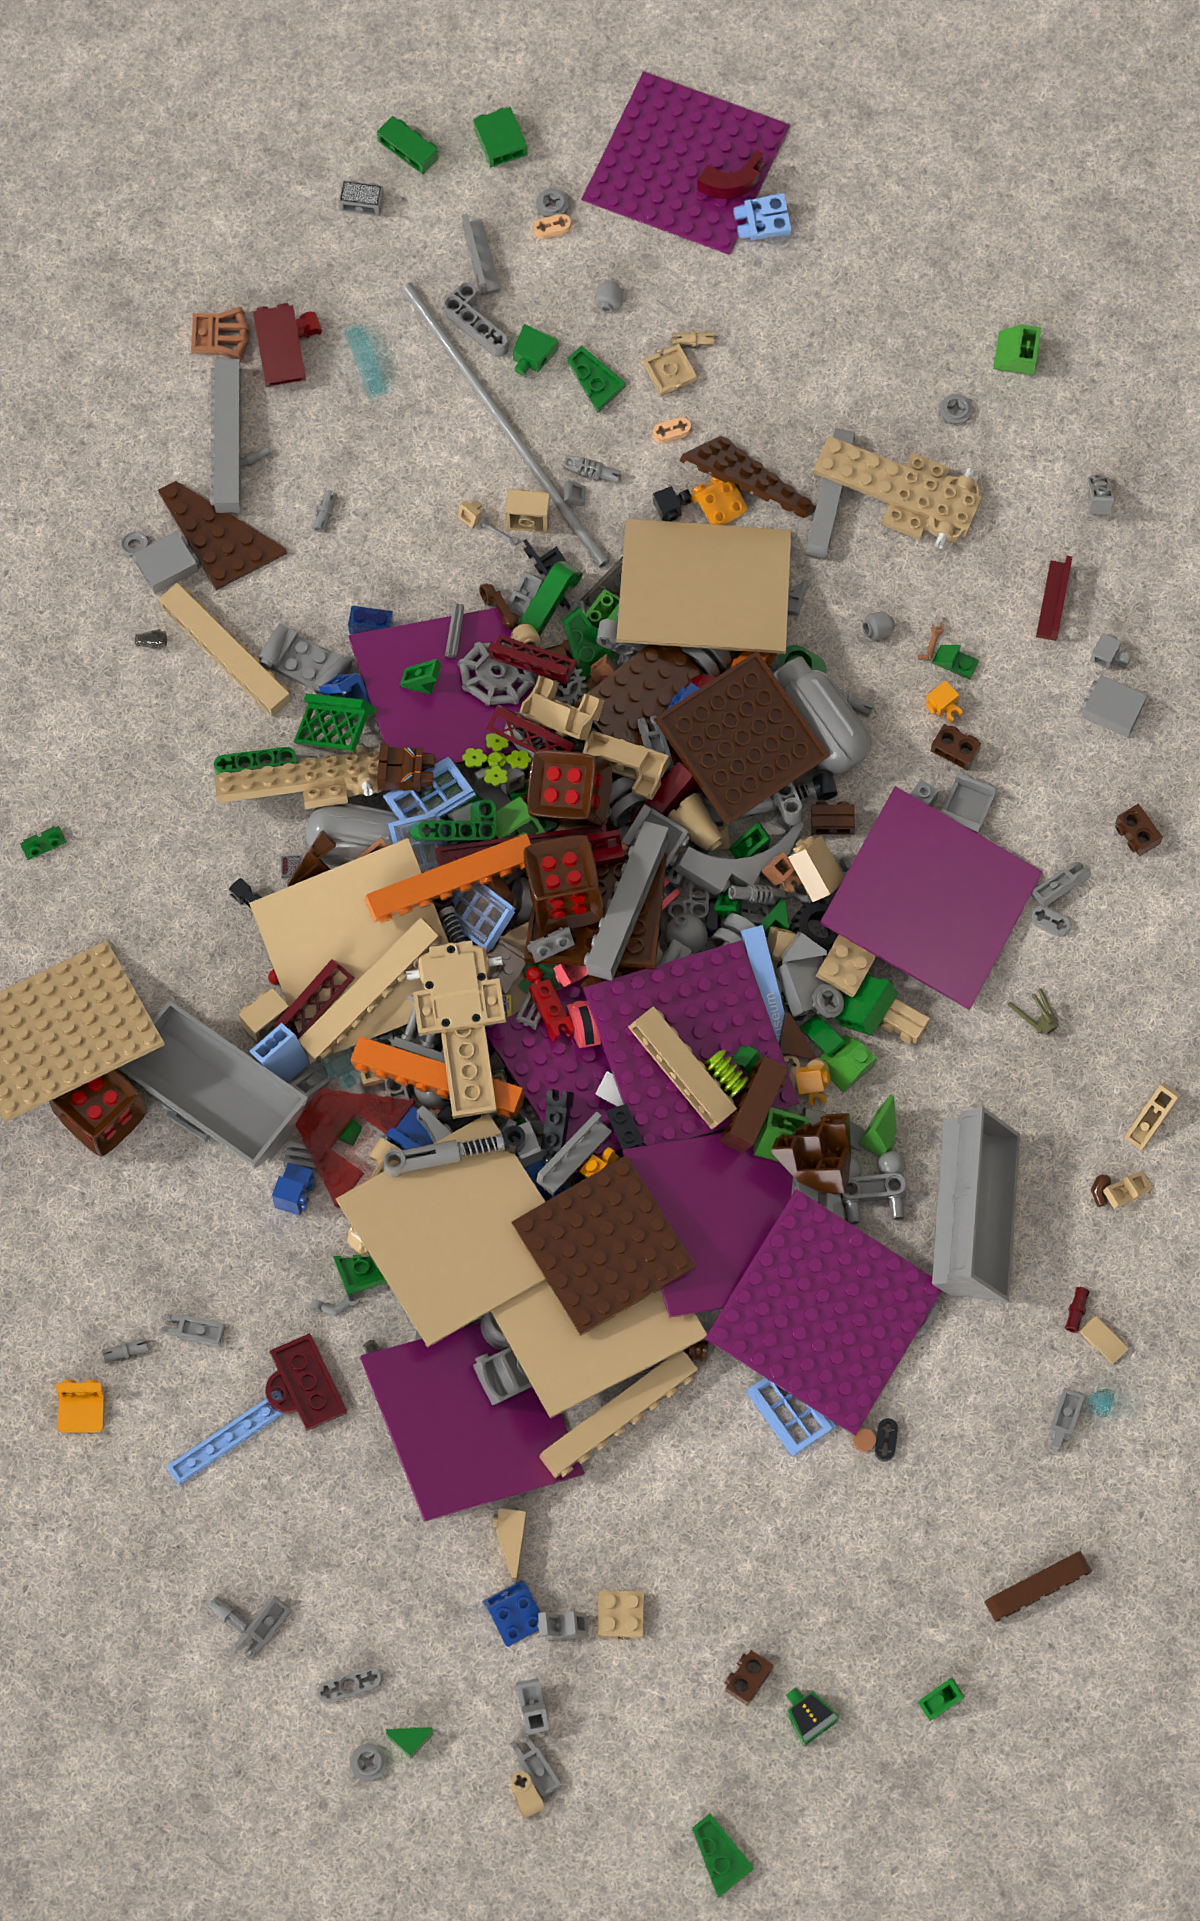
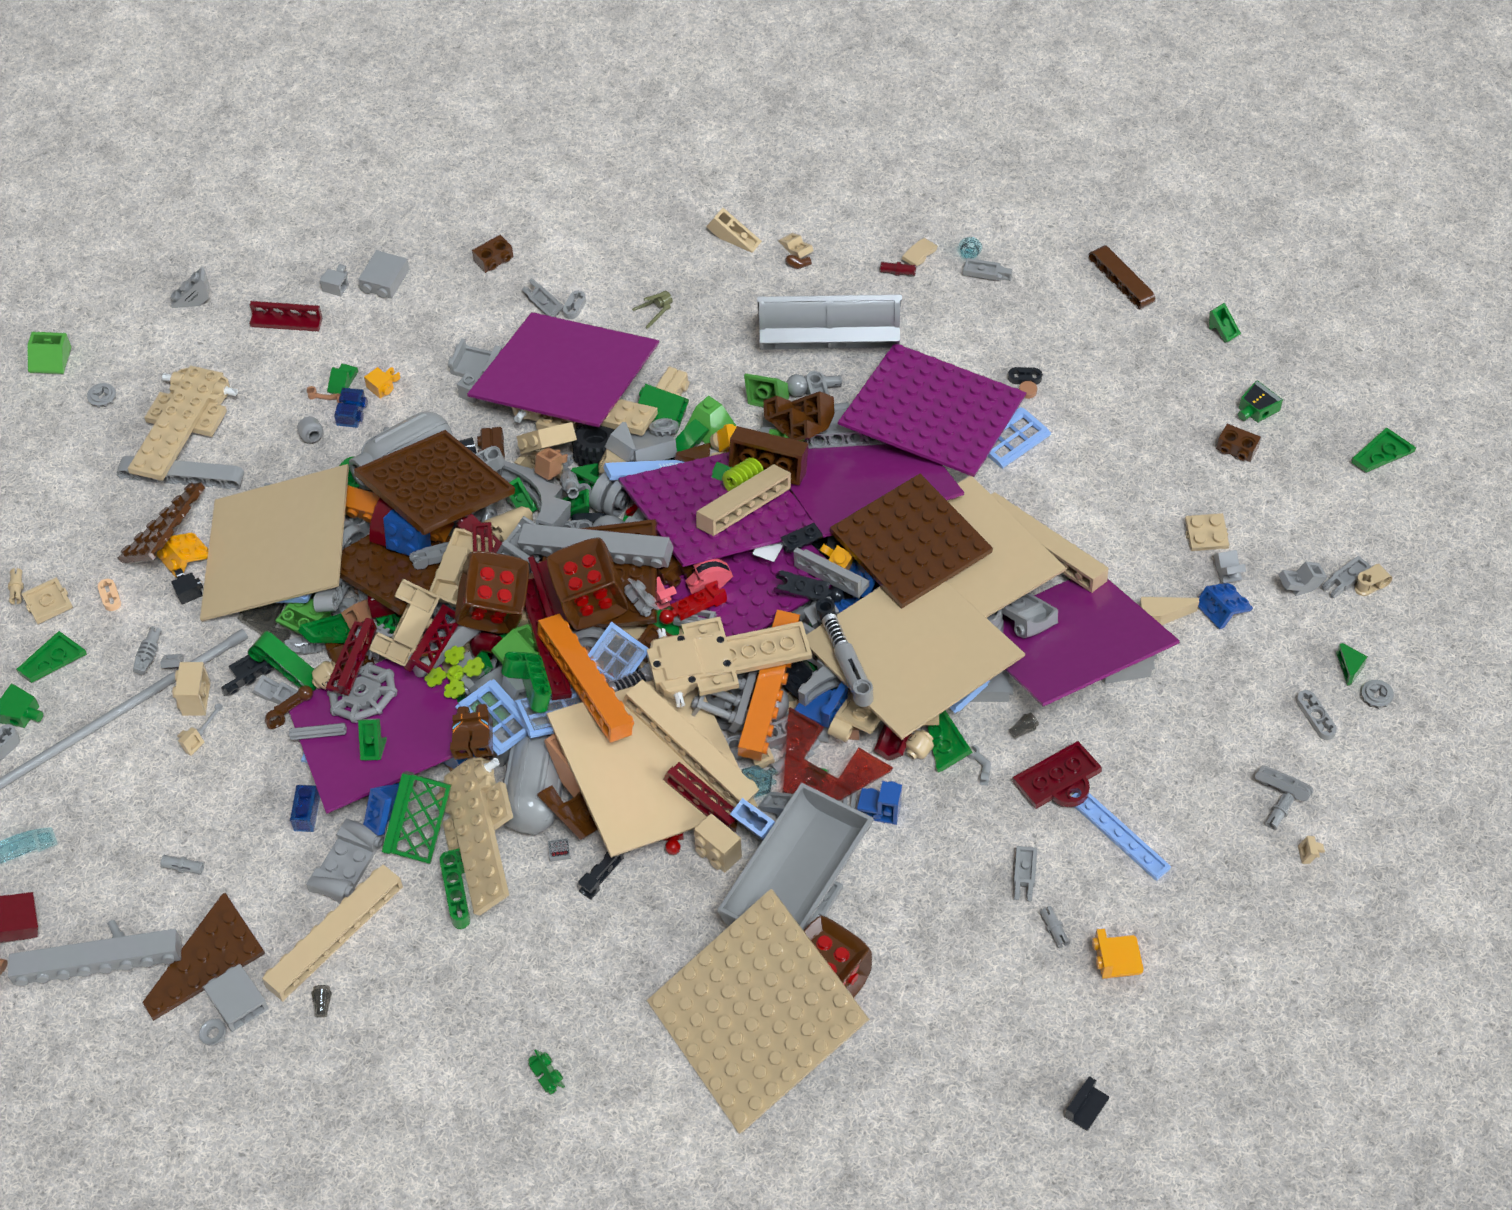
camera: 95 degrees left, 15 degrees down
reddish brown brick [931,724,981,771] -> none
none -> clear blue piece [334,388,368,428]
none -> dark red tile [472,522,493,552]
none -> tan tile [1298,836,1325,864]

